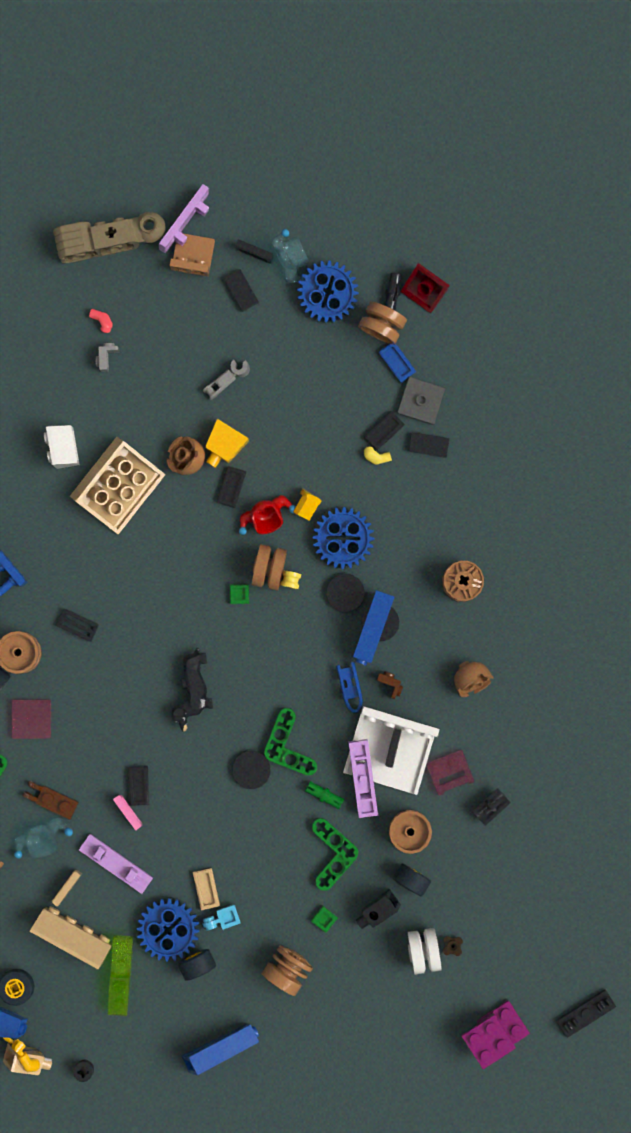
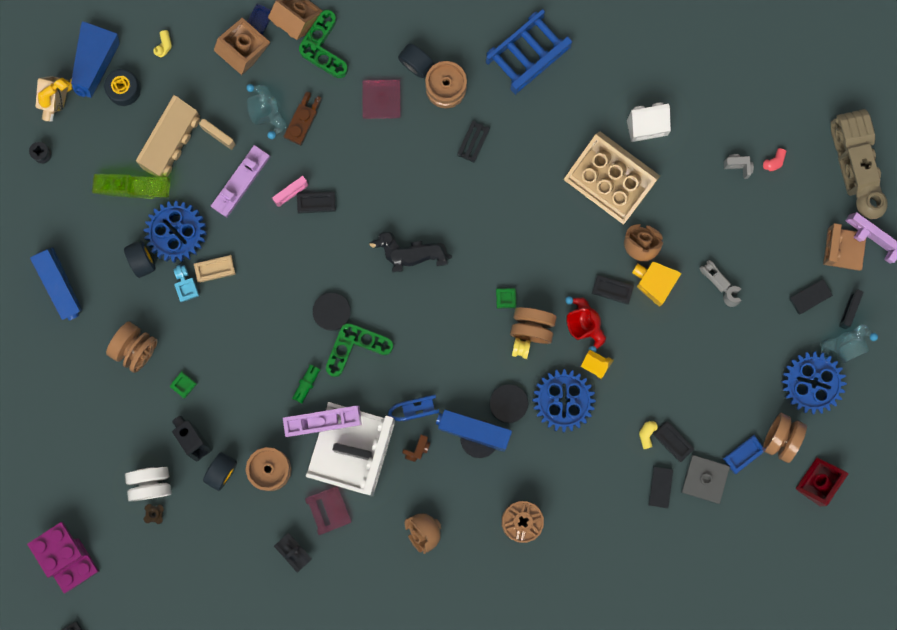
camera: 85 degrees right, 5 degrees down
green beam [312,818,358,891] -> none
black pin [385,273,402,311] -> none

